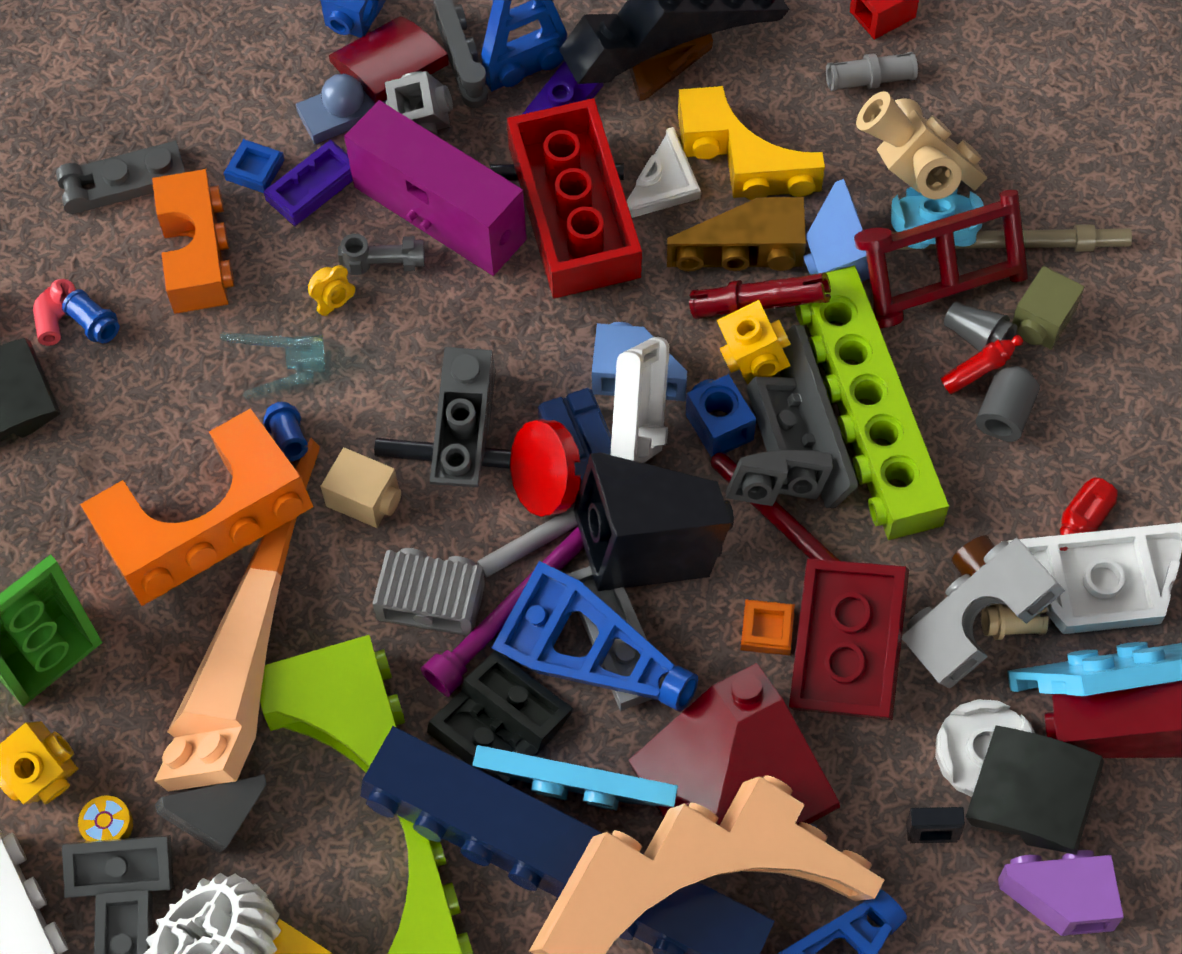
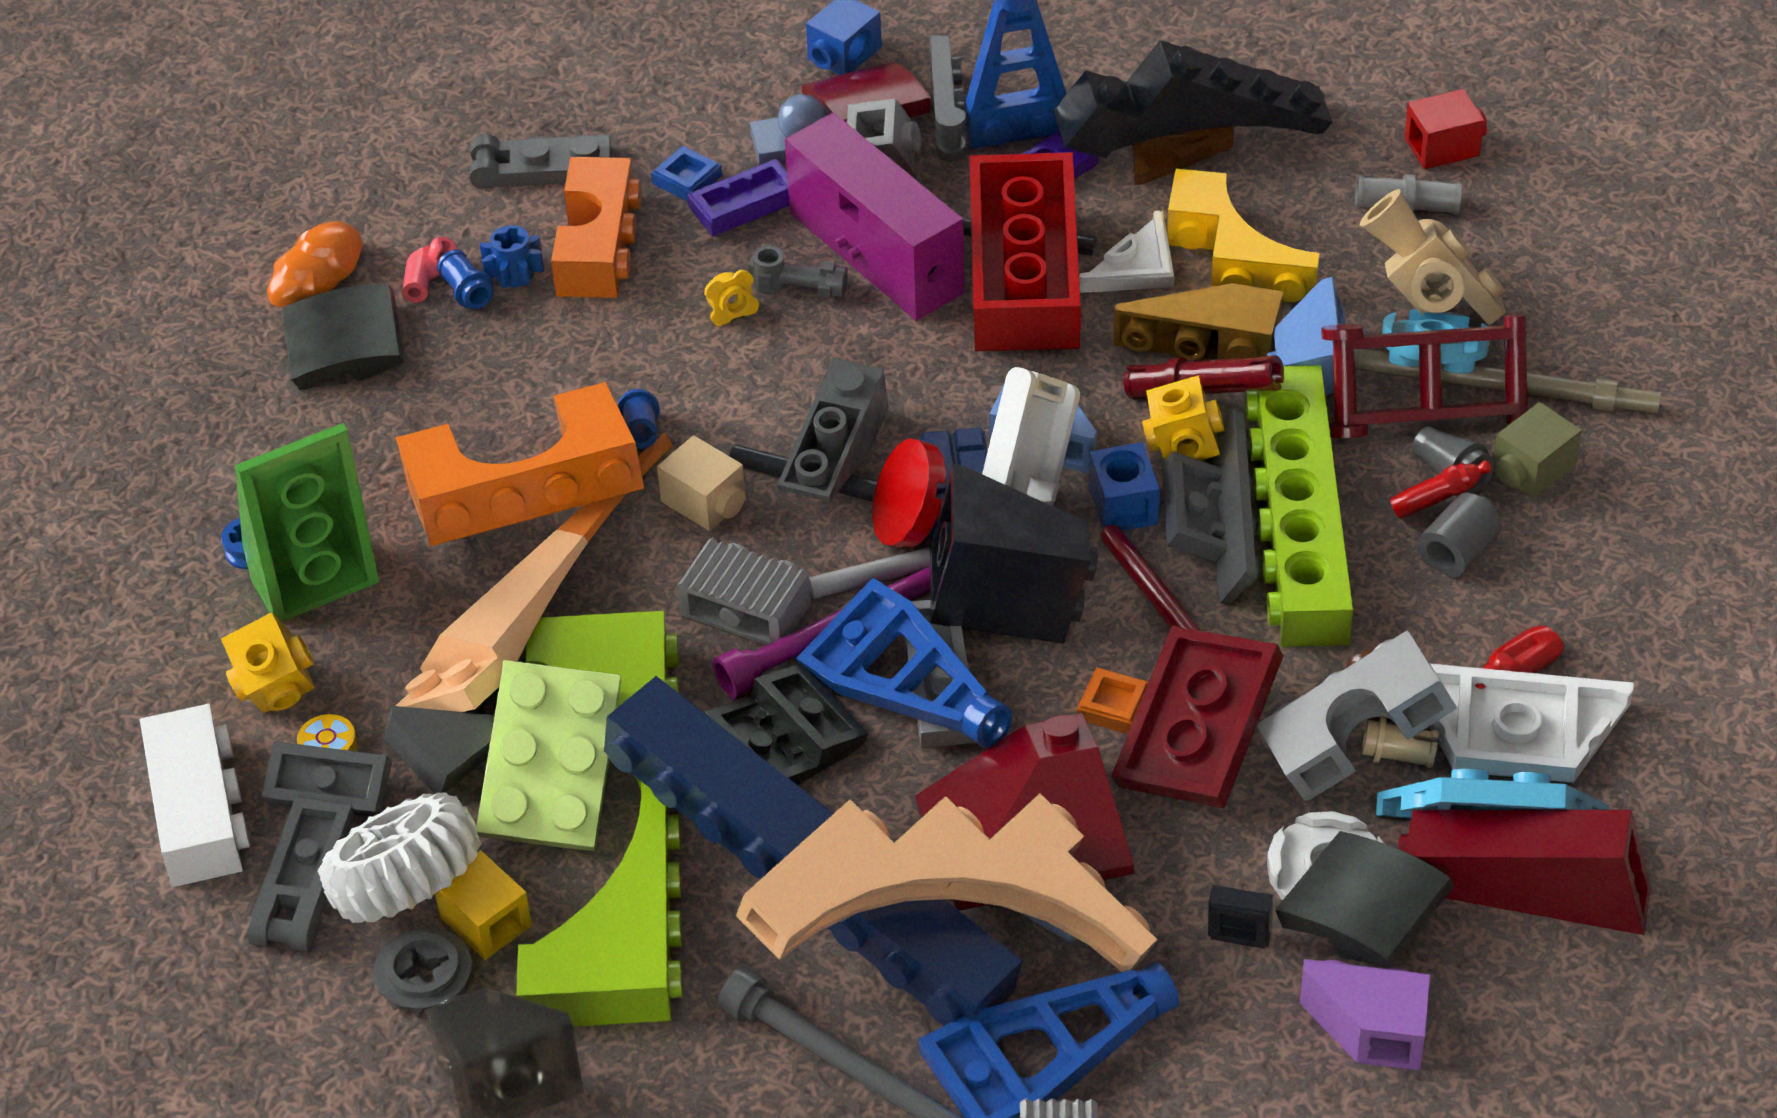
camera: 15 degrees right, 15 degrees down
clear light blue plant [220,332,325,399] -> none
medium azure wing [472,745,678,811] -> none
dark grey slope [726,450,833,506] -> none
none -> yellowish green plate [476,660,622,851]
none -> blue gear [480,225,544,288]

